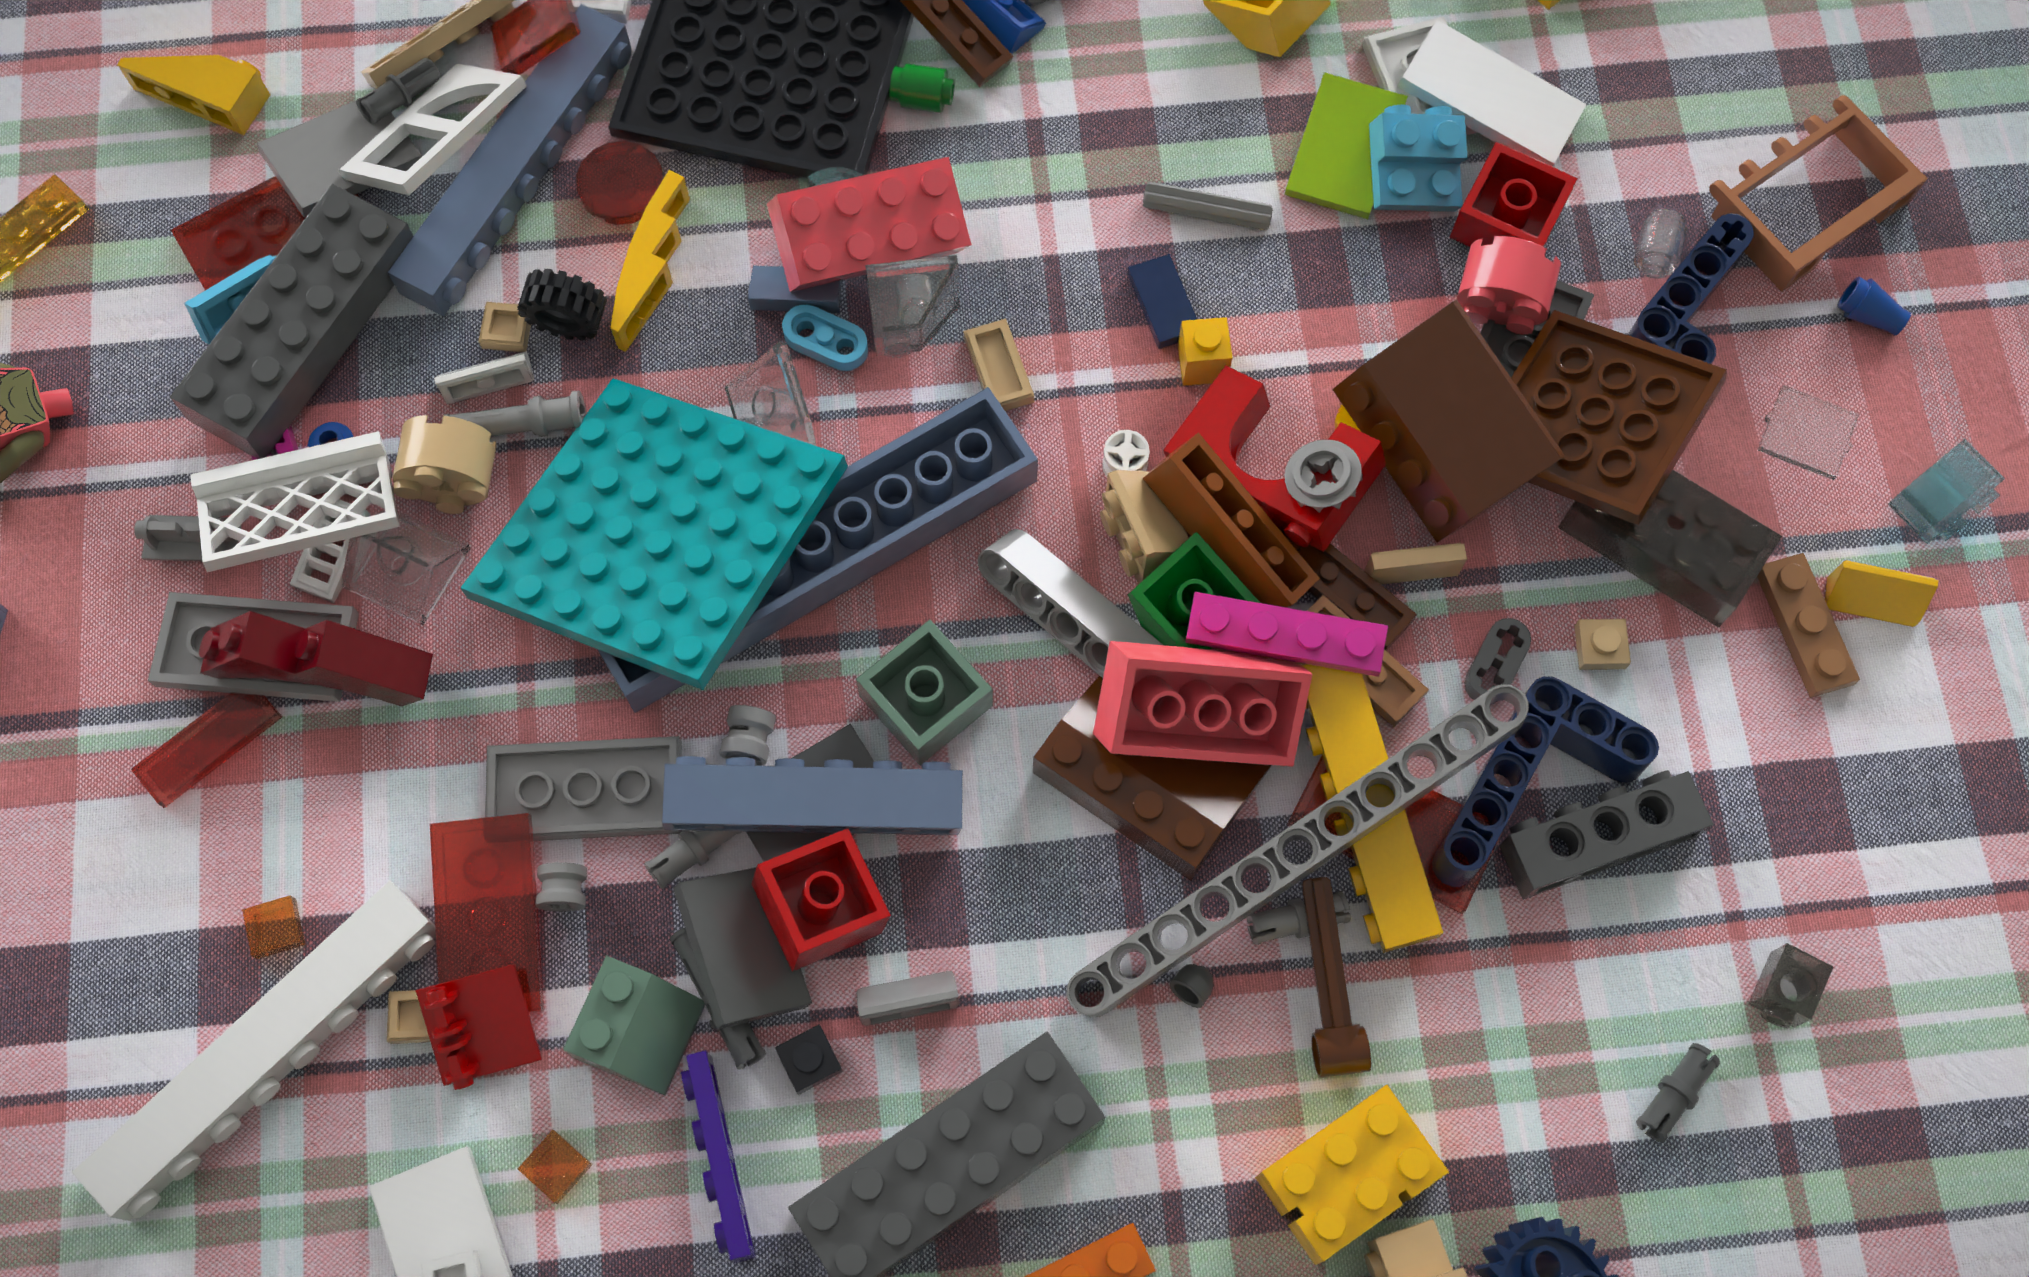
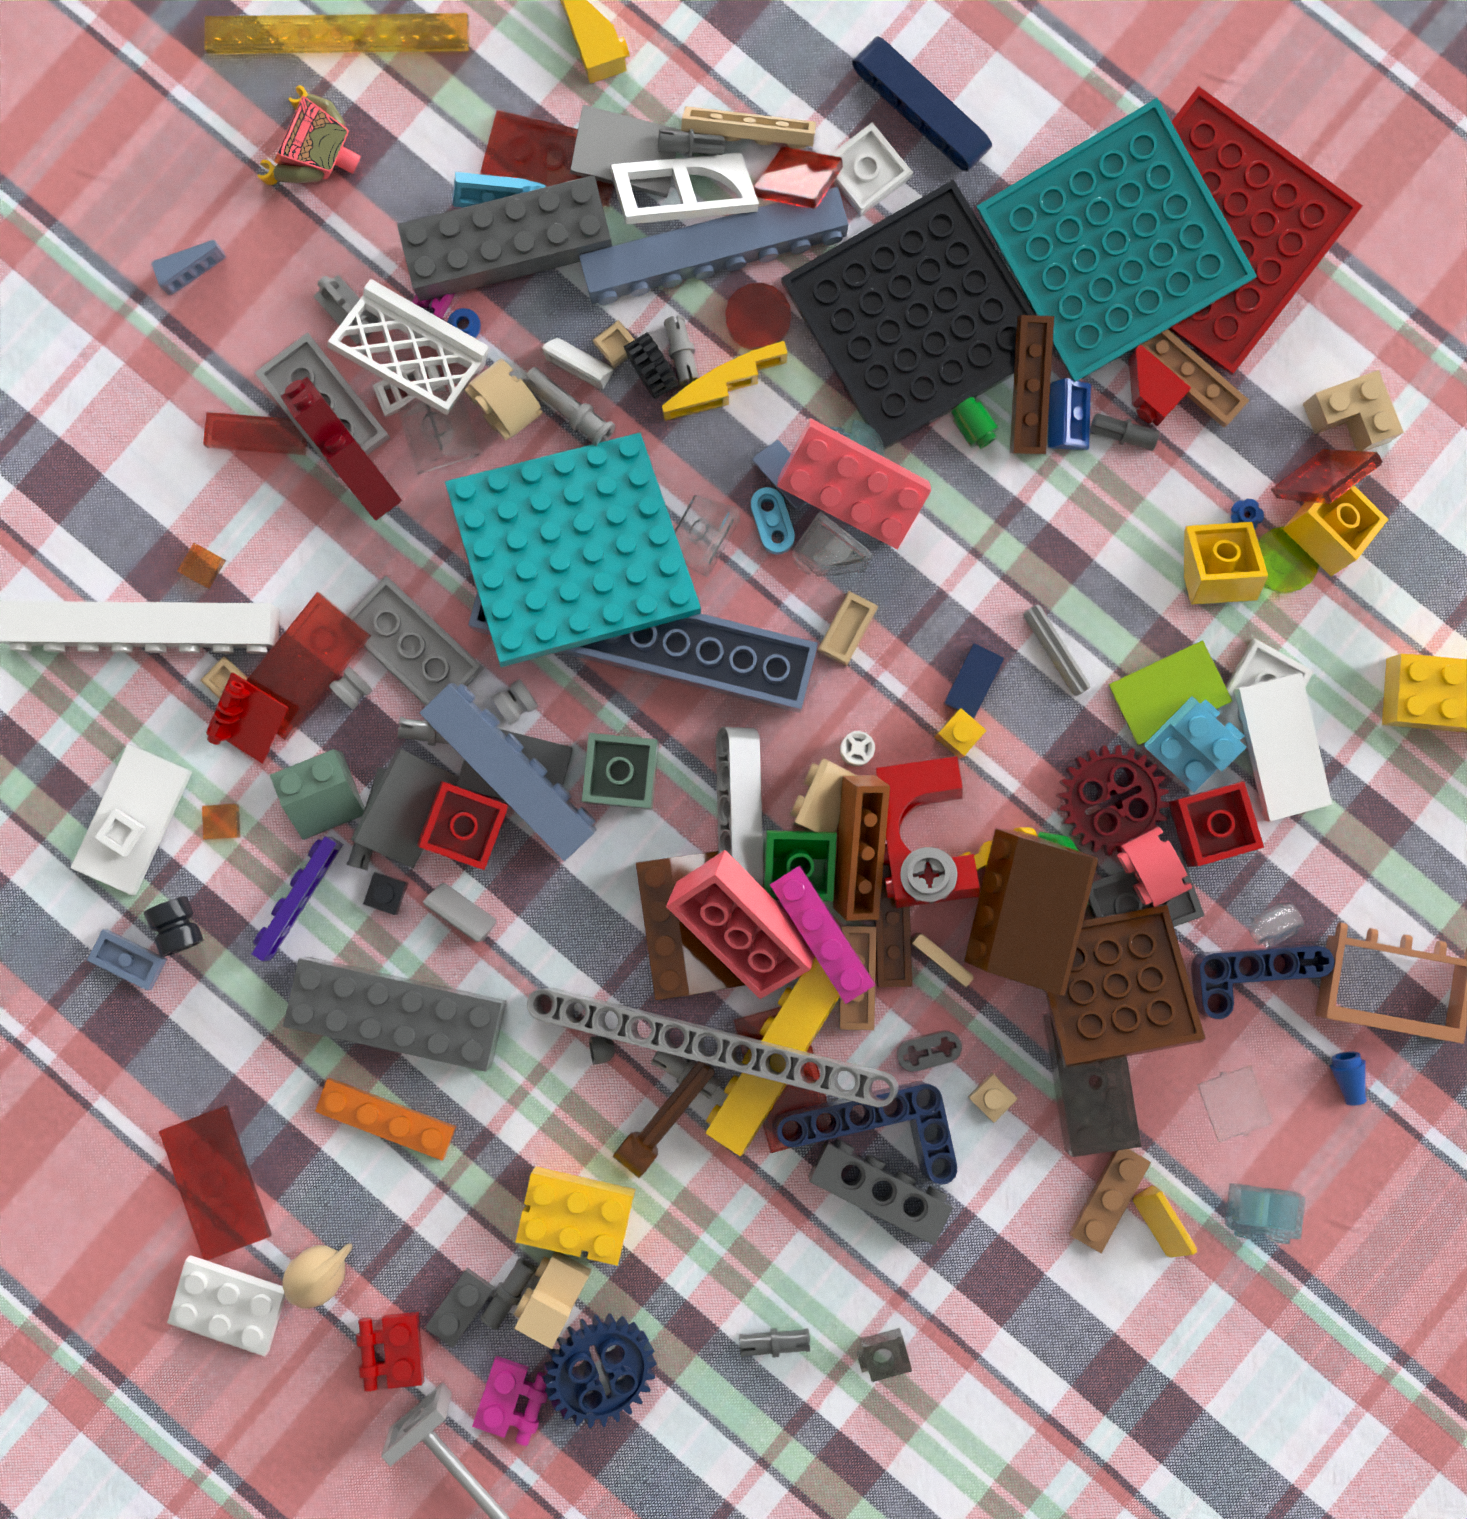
camera: 50 degrees right, 15 degrees up
none -> light grey pin [664,315,700,387]
none -> dark red gear [1056,745,1170,856]

